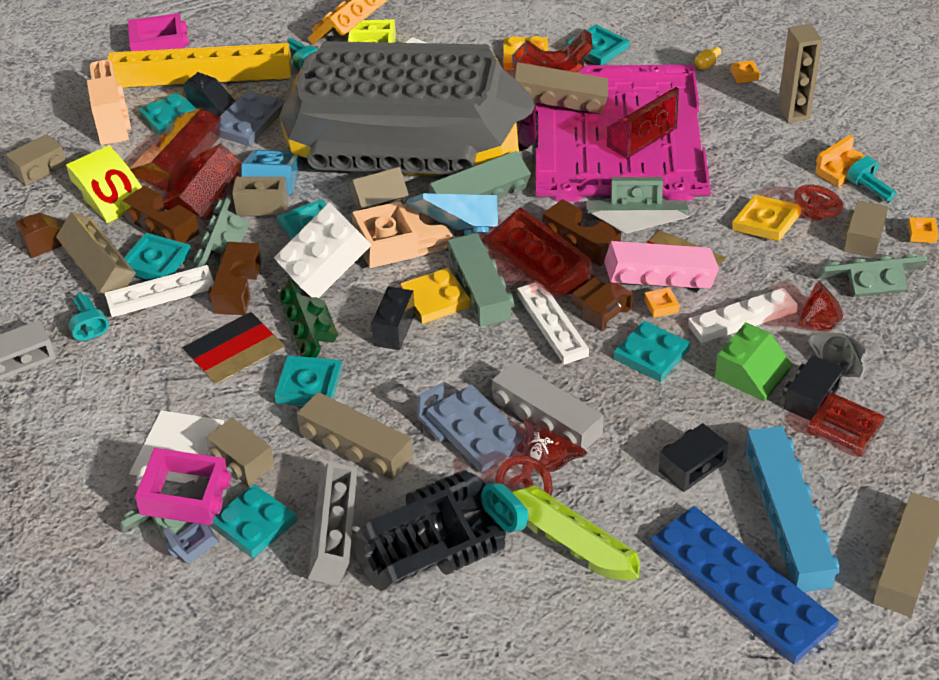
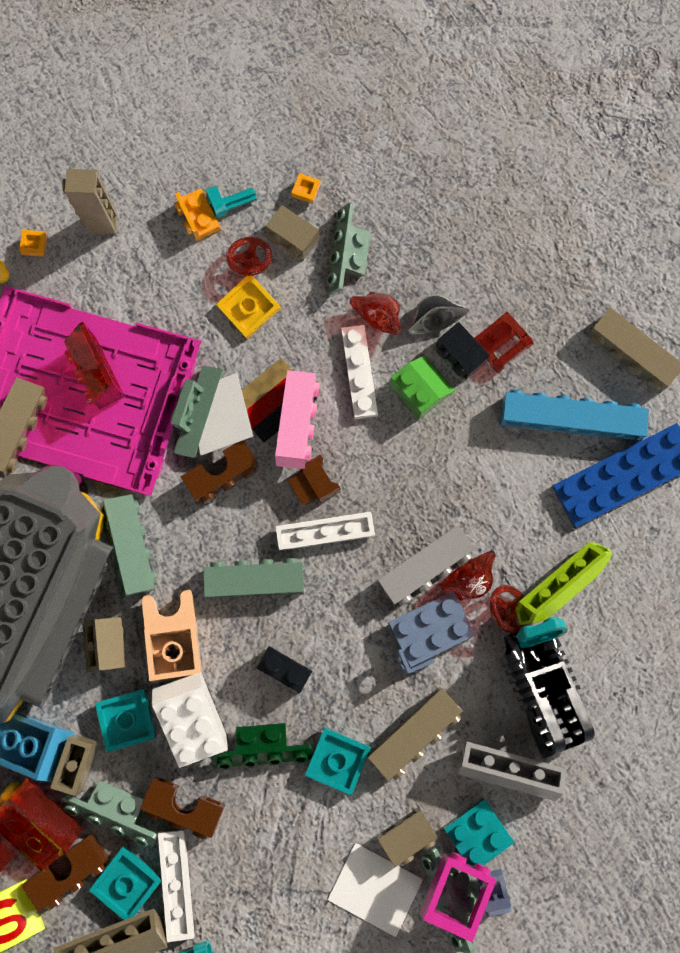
camera: 80 degrees left, 35 degrees up
sticker [182,312,286,384] -> none
yellow plate [400,268,471,324] -> none
slope [407,193,498,236] -> none
clear red slope [483,207,596,296] -> none
teal plate [614,320,691,382] -> none
light orange plate [644,287,679,318] -> none
black brick [658,423,729,492] -> none

